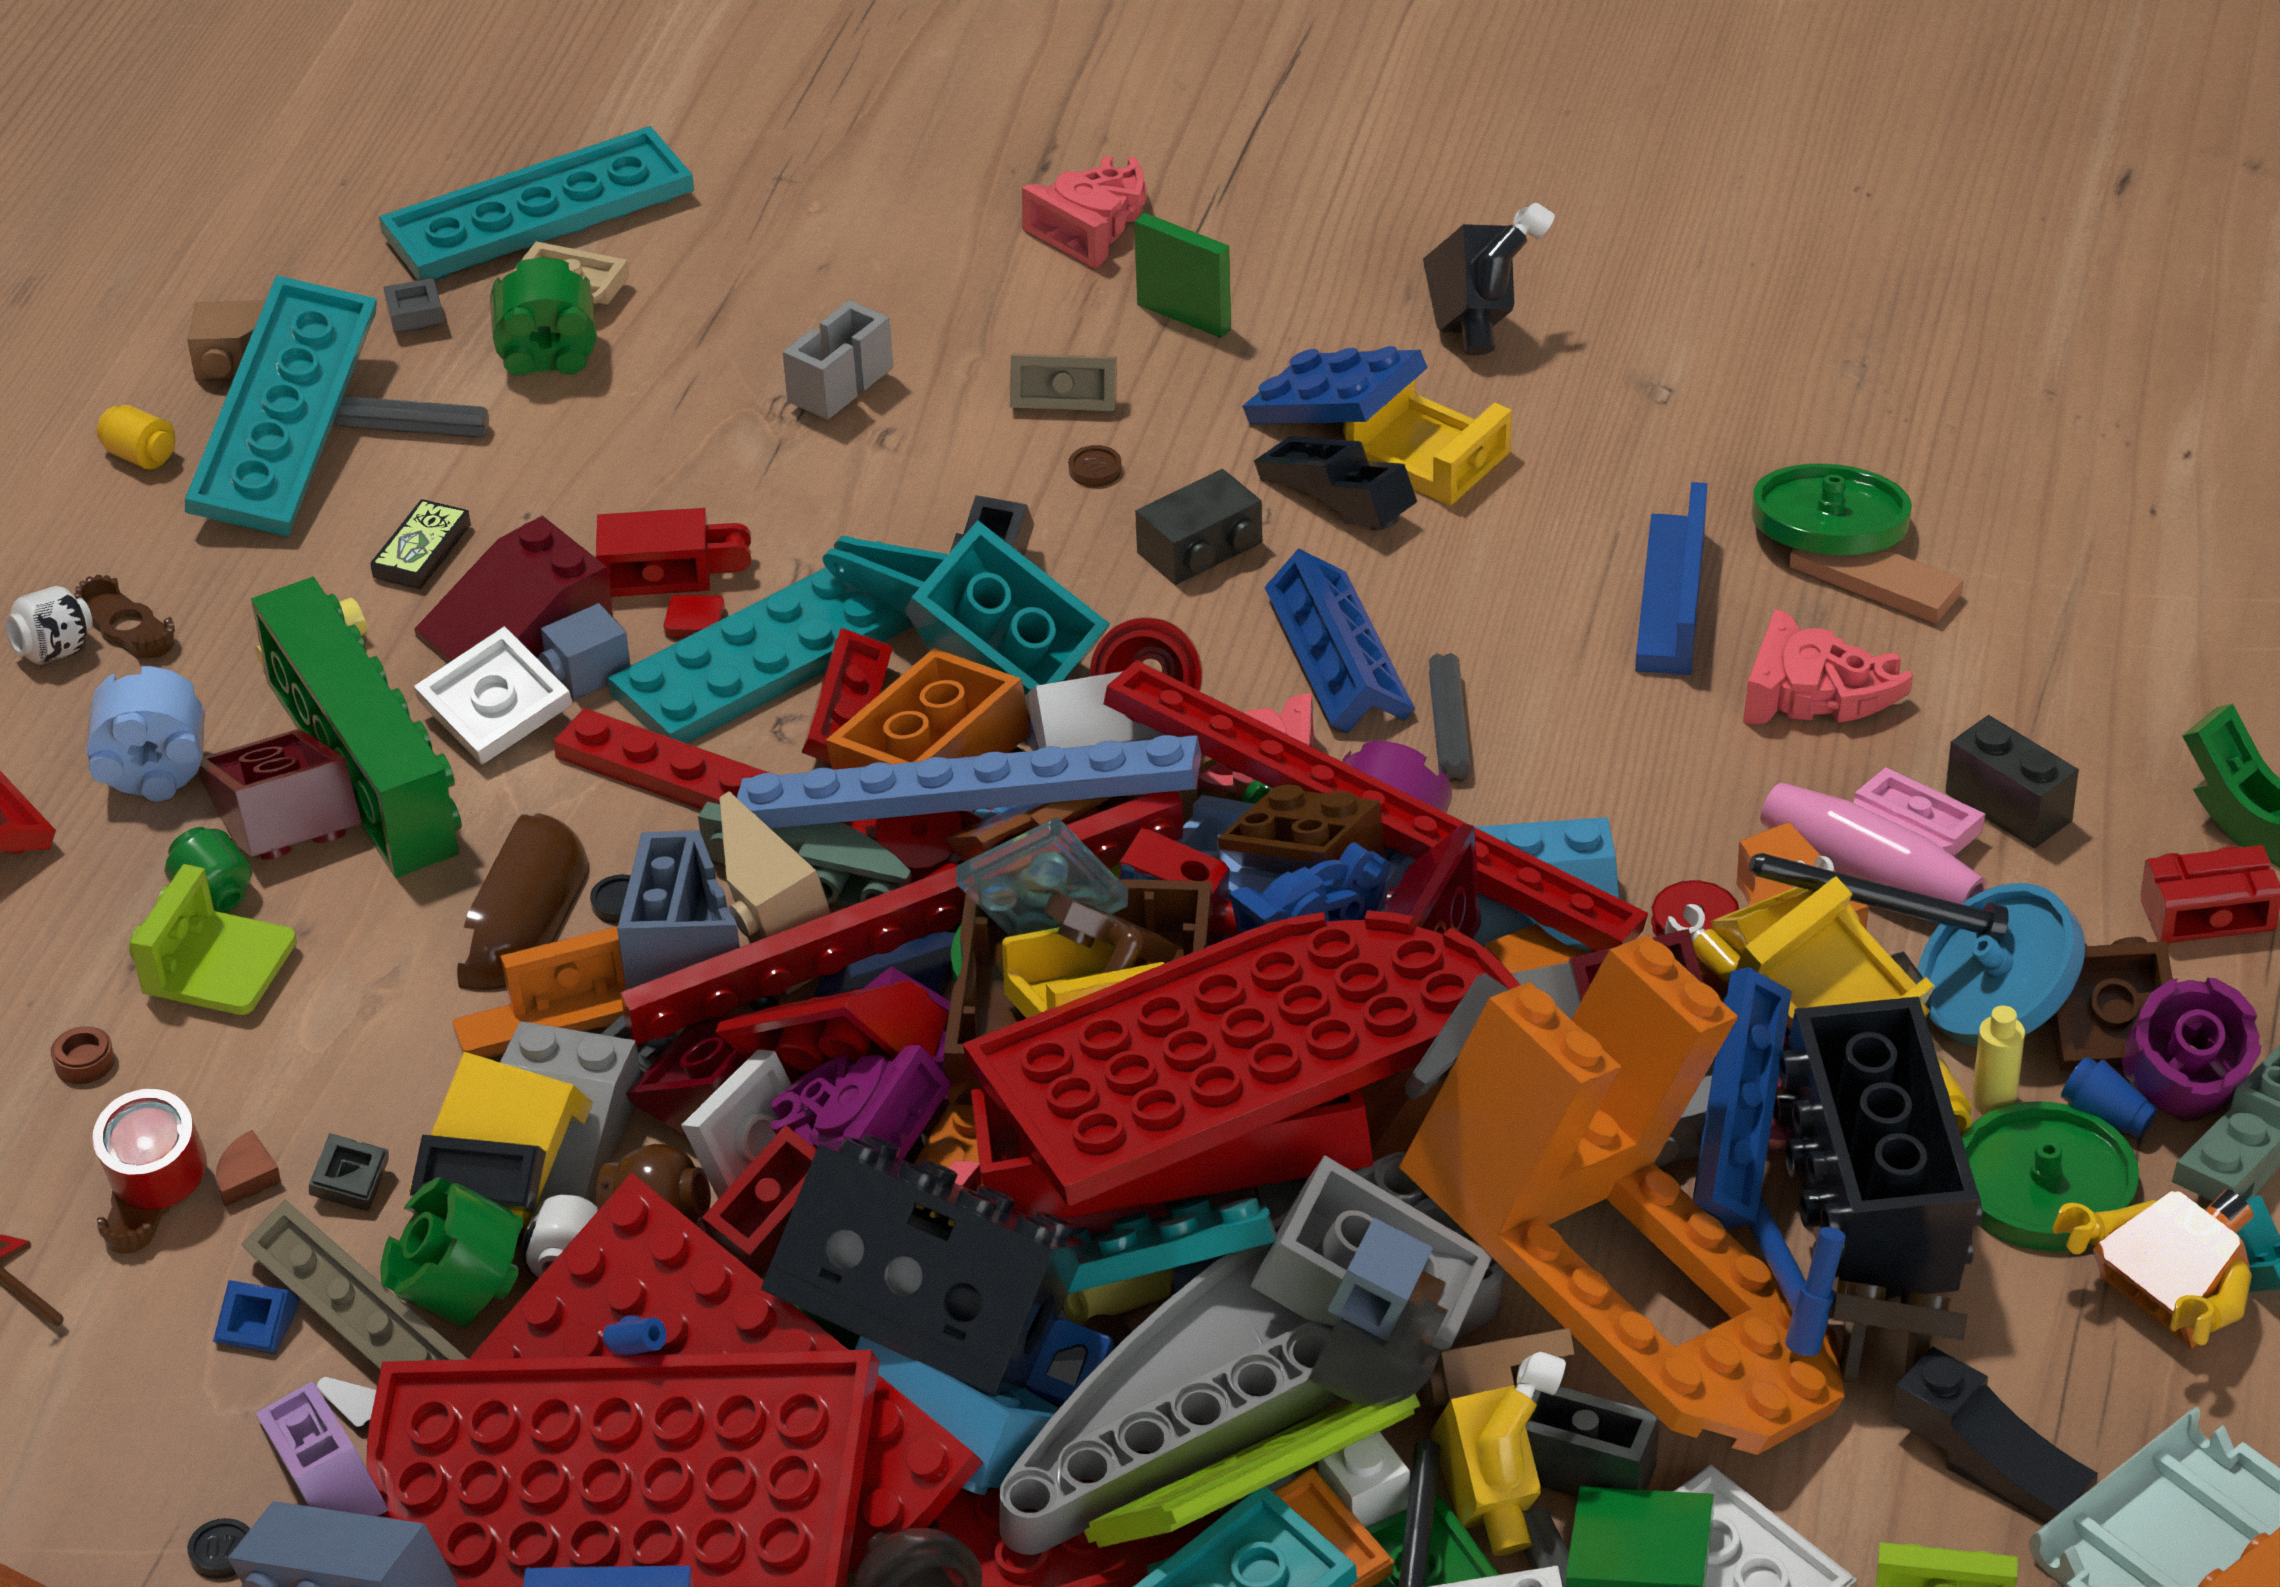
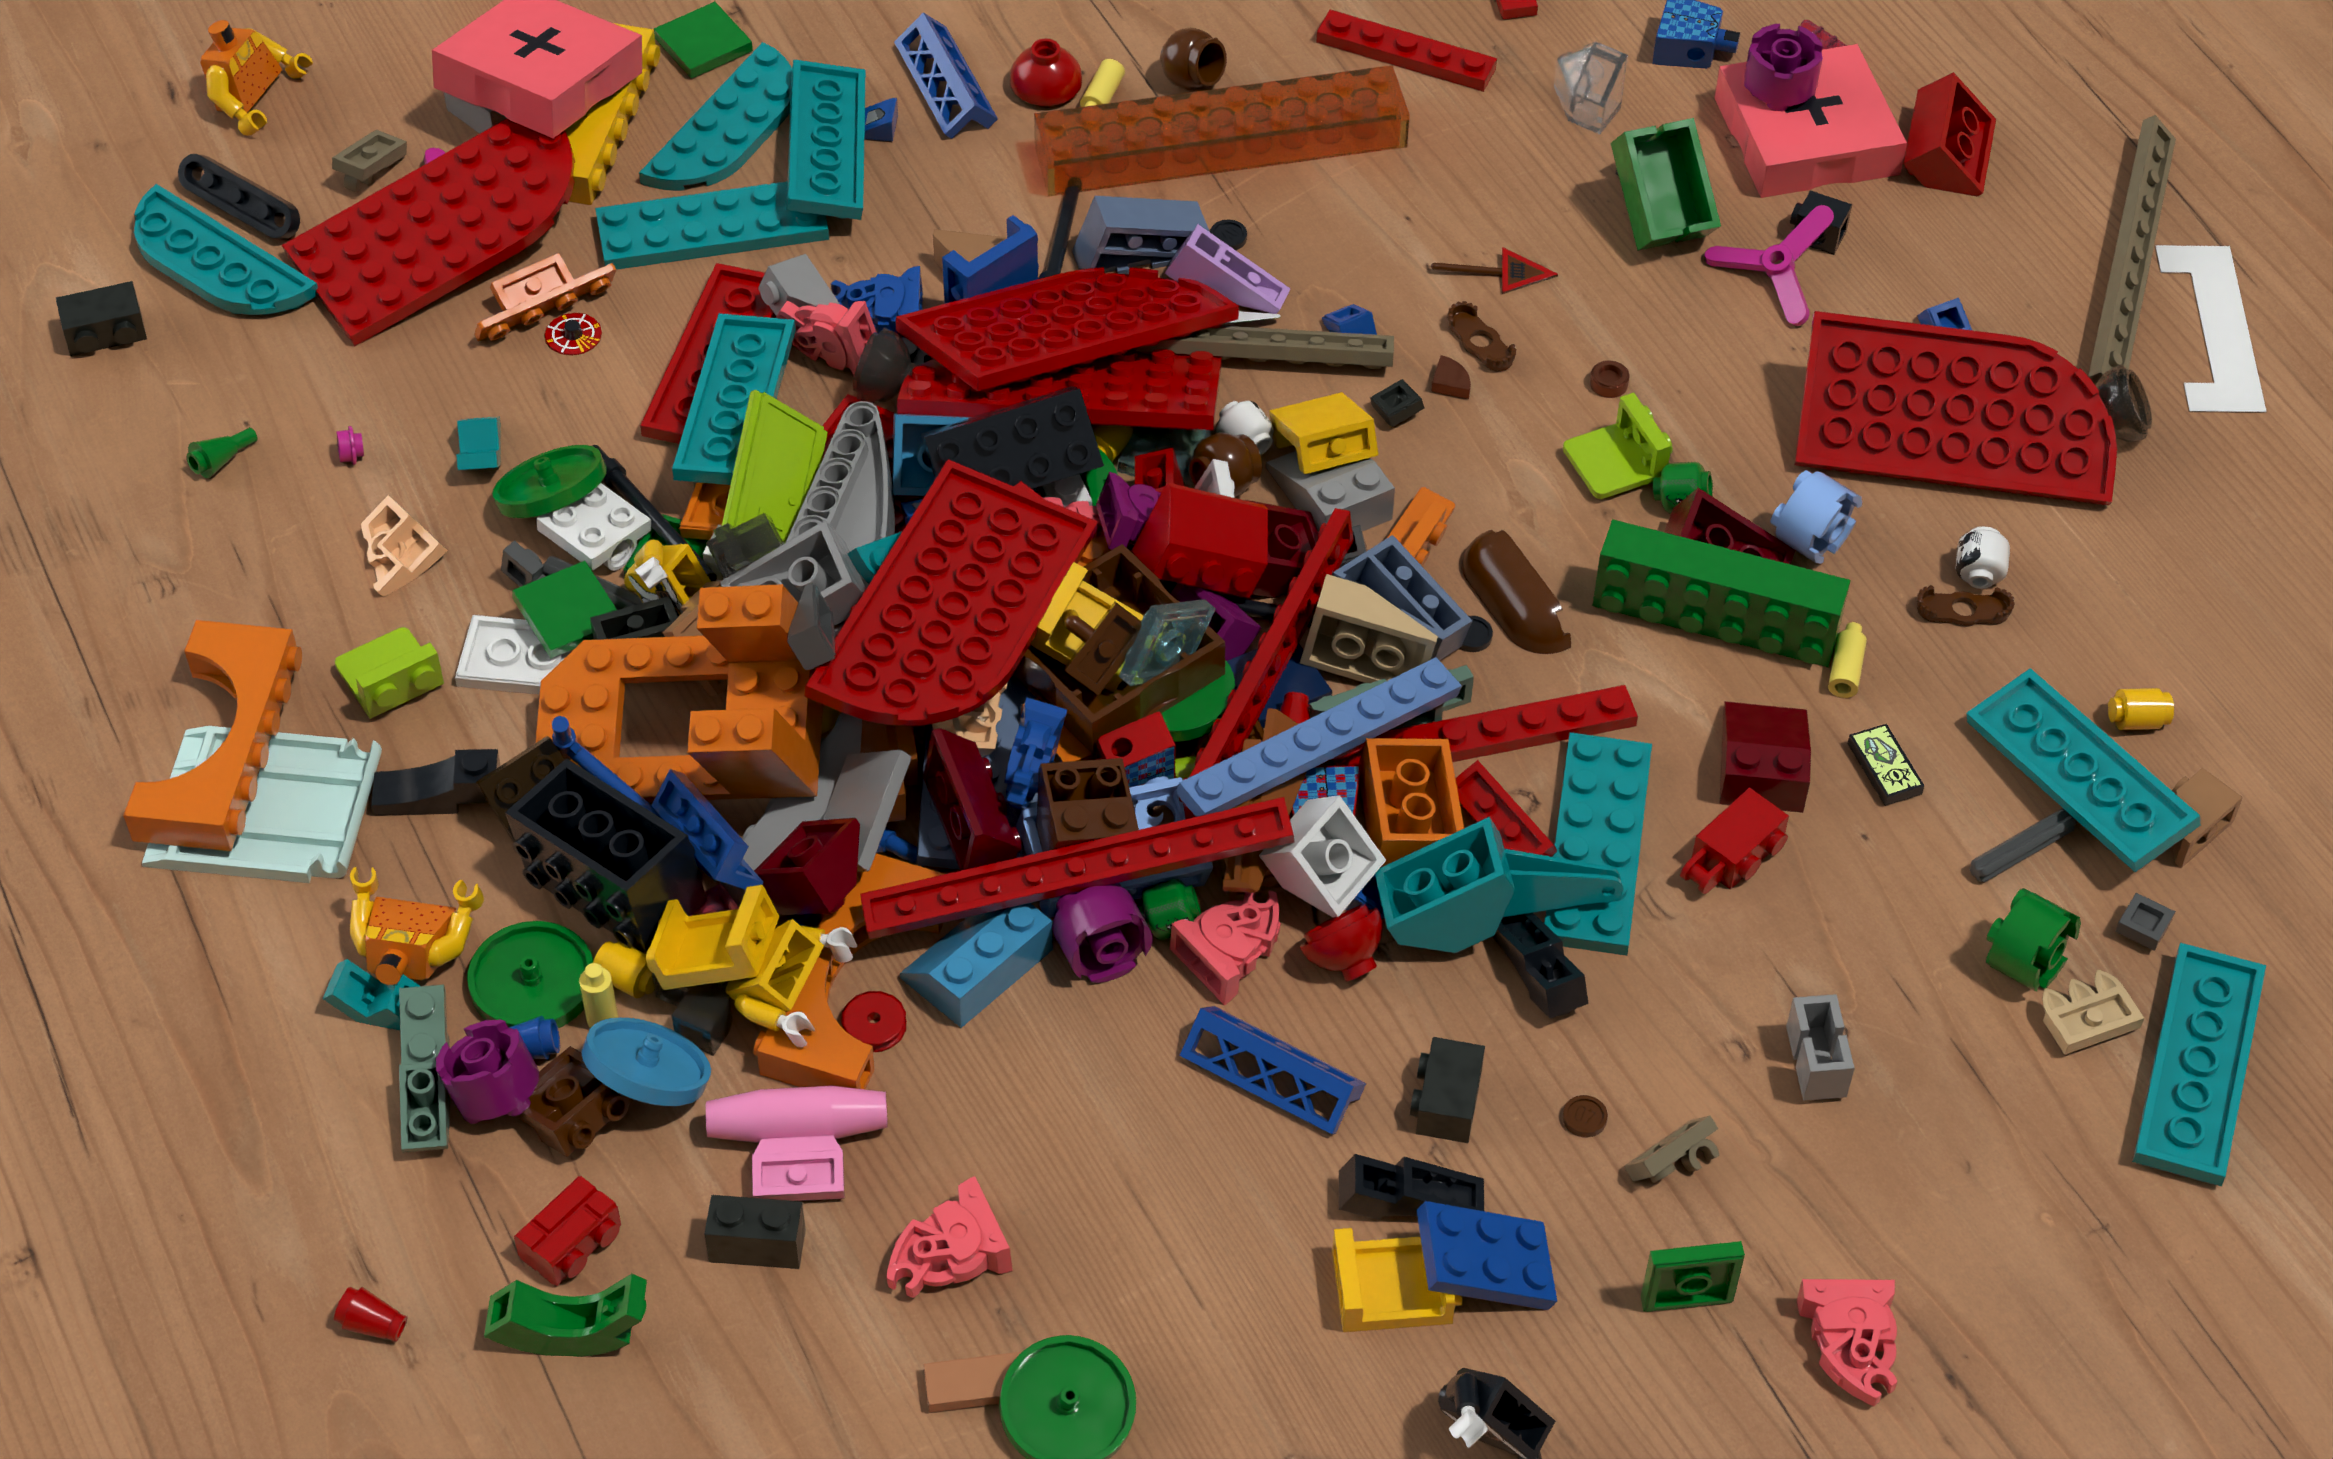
camera: 135 degrees right, 10 degrees up
piece [93,1089,207,1210] -> none
green brick [380,1177,523,1329] -> none
black tile [410,1135,546,1213] -> none
white plate [414,626,573,765] -> none
sand blue brick [539,603,631,700] -> none
blue arm [602,1316,667,1356] -> none
red piece [663,595,725,639] -> none
sand blue brick [1327,1217,1434,1341] -> none
dark grey axle [1429,653,1470,780] -> none
blue fence [1635,482,1708,675] -> none
black bar [1749,853,2009,944] -> none

